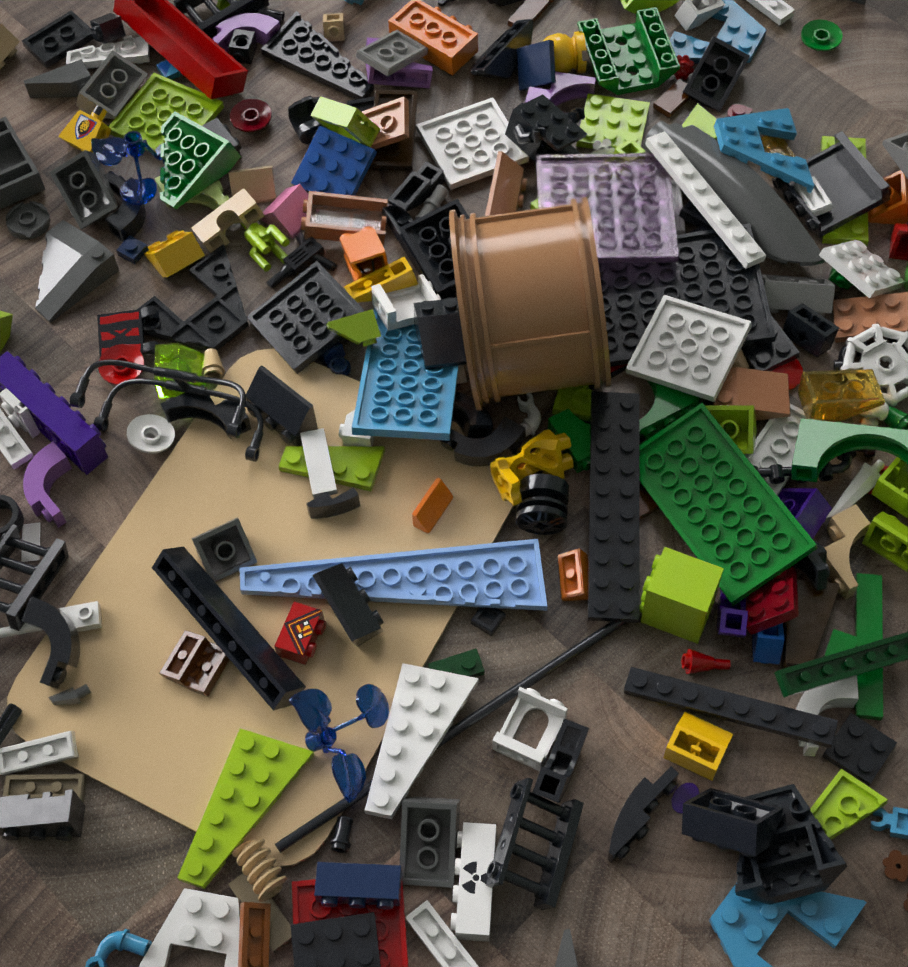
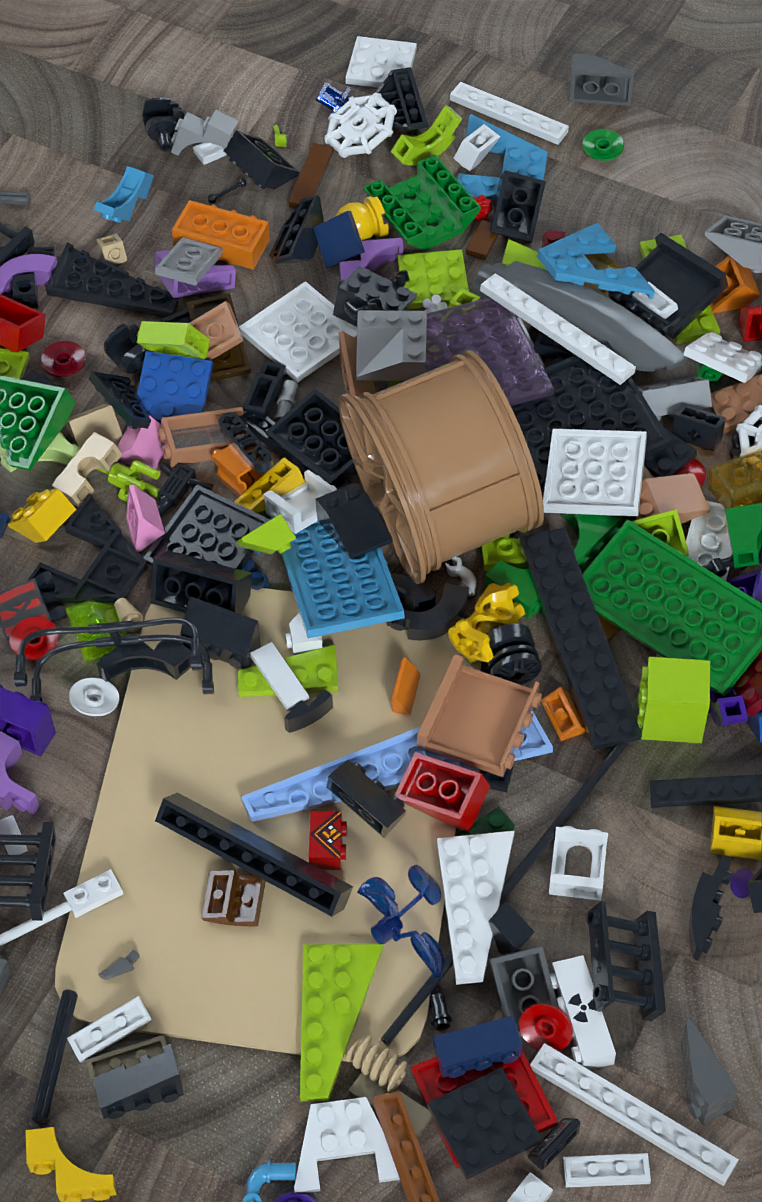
camera: 20 degrees left, 5 degrees down
black arch [22,597,80,689] -> none
flat silver slope [192,517,257,582] -> none
black arch [532,719,589,803] -> none
red cone [681,649,731,674] -> none
none -> black wing [89,371,151,429]
none -> bright pink slope [126,485,165,552]
none -> black slope [151,550,252,615]
none -> black beam [218,412,273,473]
none -> light grey slope [356,310,427,381]
none -> red slope [394,752,490,832]
none -> nougat panel [417,654,542,777]
none -> black slope [488,902,535,954]
none -> red dish [519,1004,573,1051]

